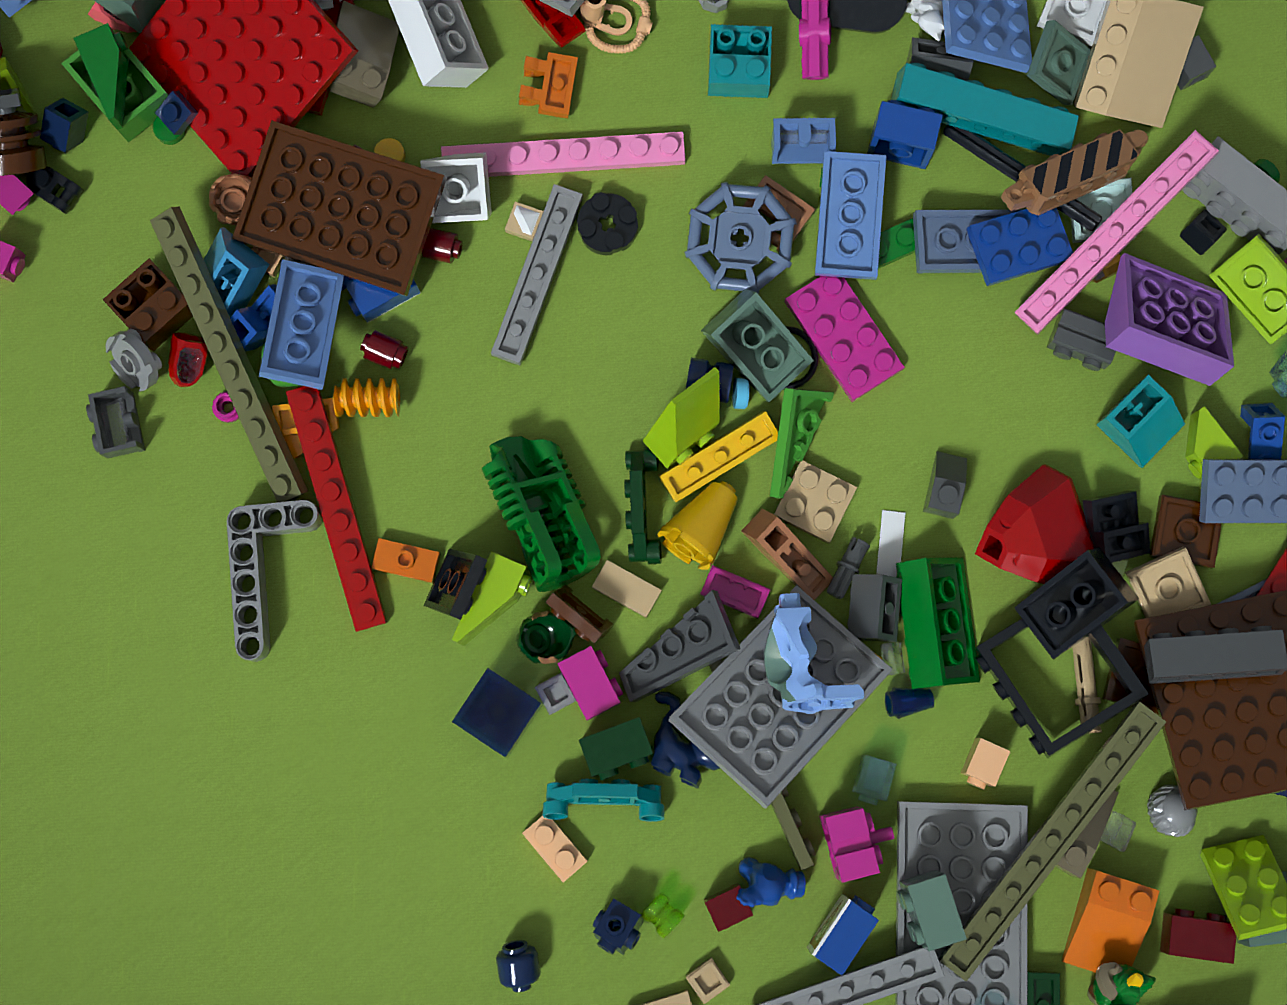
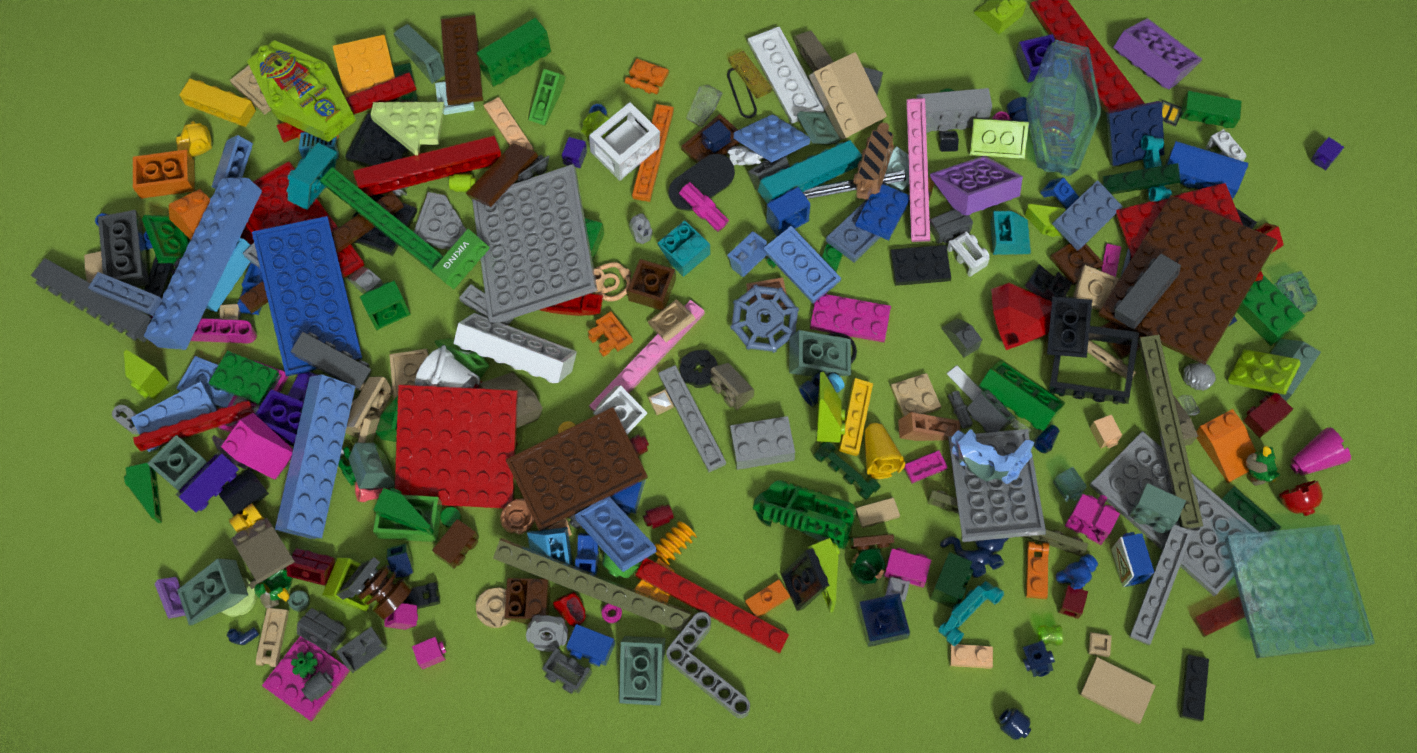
camera: 45 degrees left, 15 degrees down
dark blue plate [155,91,198,135] -> none
dark grey wing [619,590,741,702] -> none
bright green wing [770,388,834,498] -> none
none -> reddish brown brick [432,519,479,569]
none -> tan tile [476,587,511,628]
none -> blue brick [566,624,615,667]
none -> sand green slope [619,636,665,706]
none -> reddish brown brick [627,259,676,311]
none -> tan tile [647,300,696,342]
none -> dark tan slope [711,363,754,411]
none -> light grey brick [730,416,795,470]
none -> black plate [890,245,951,286]
none -> white window [947,231,990,277]
none -> orange plate [1026,541,1049,599]
none -> dark pink piece [1101,244,1121,277]

